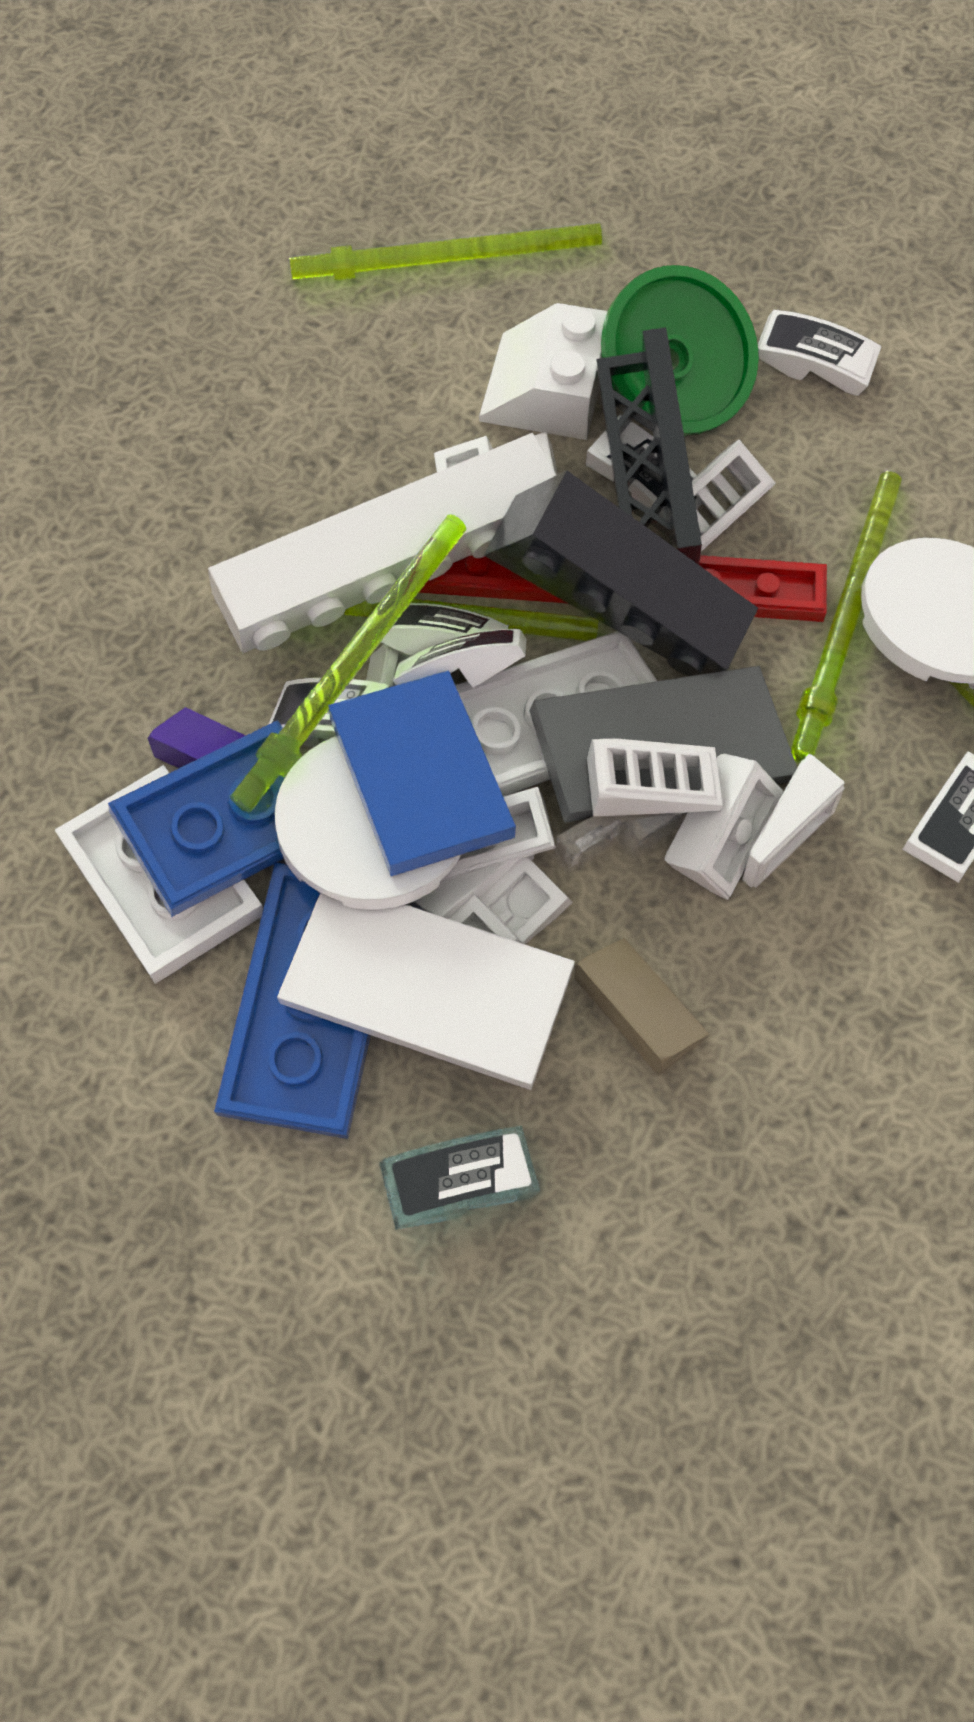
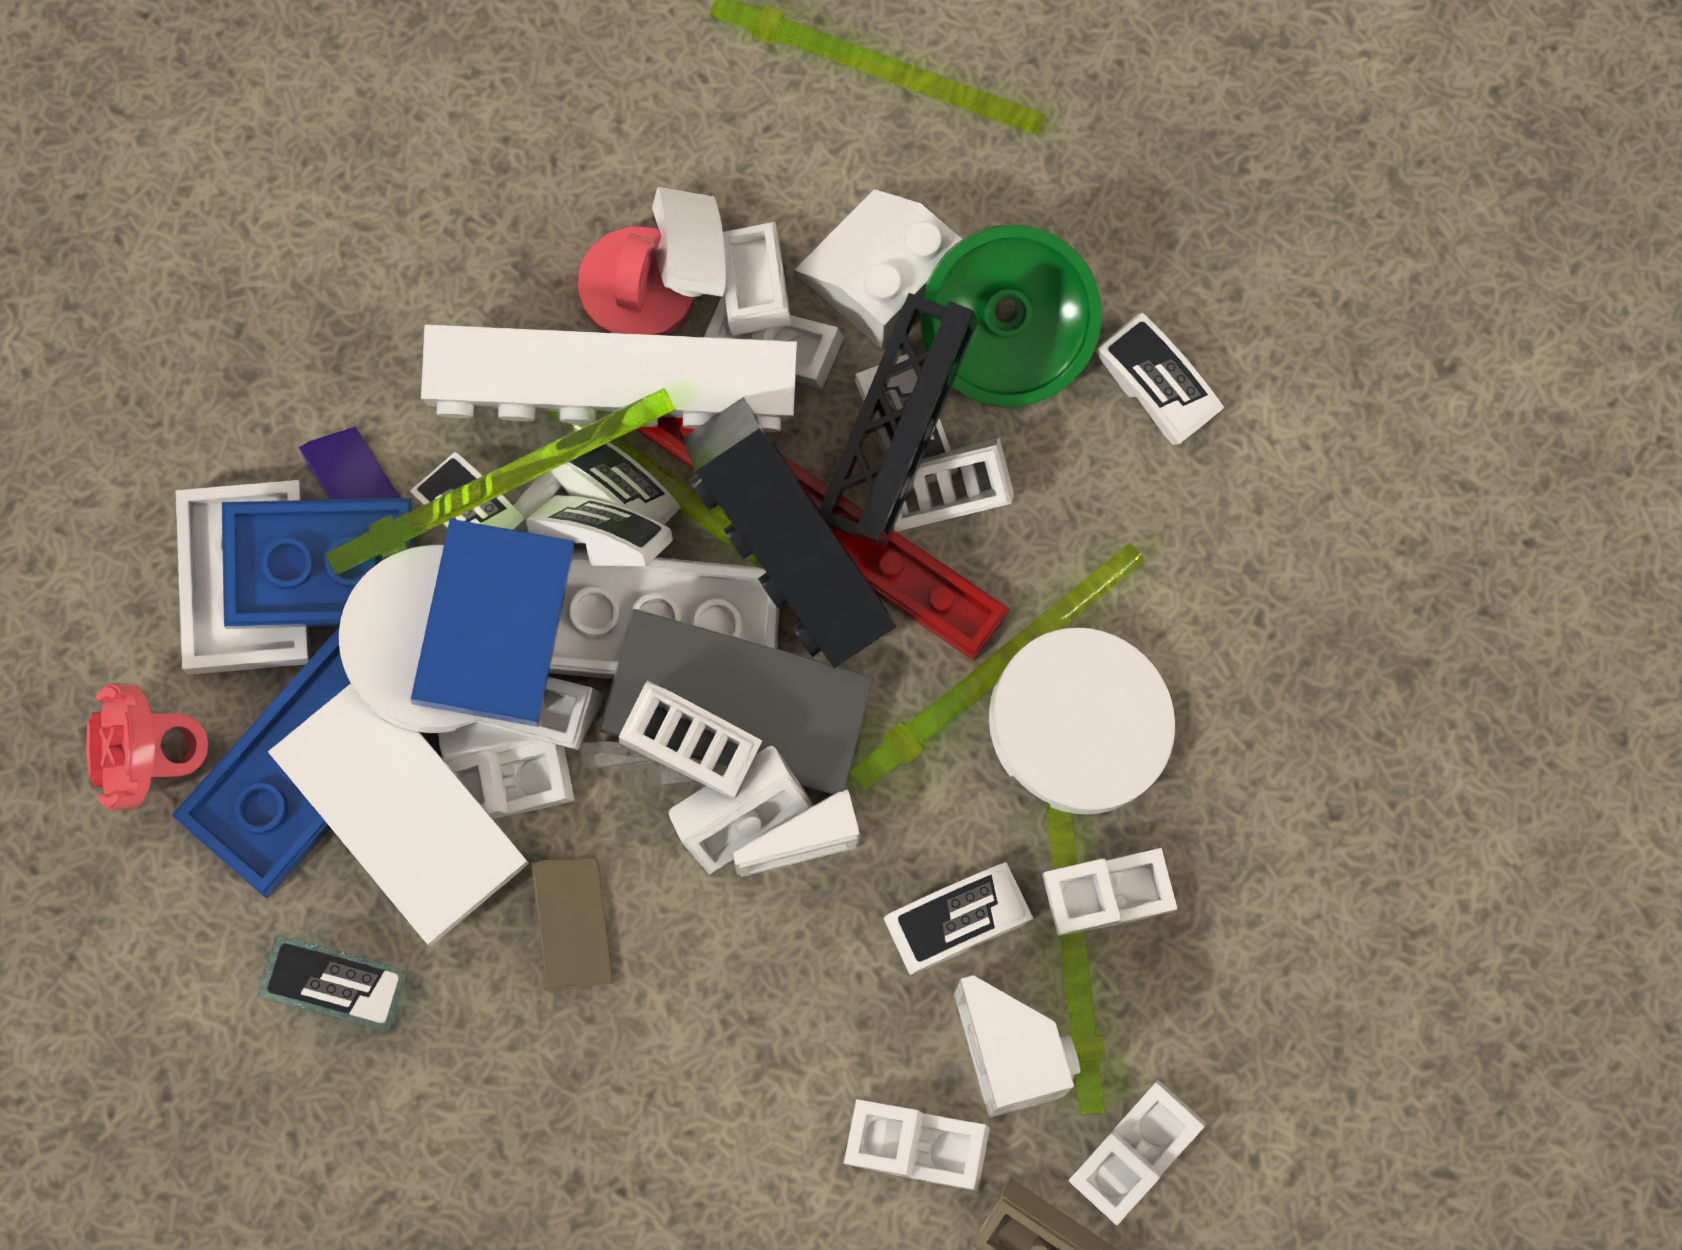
camera: 25 degrees right, 10 degrees up
none -> coral tile [86,683,209,810]
none -> coral tile [577,226,696,336]
none -> white slope [652,187,726,297]
none -> white tile [723,222,791,336]

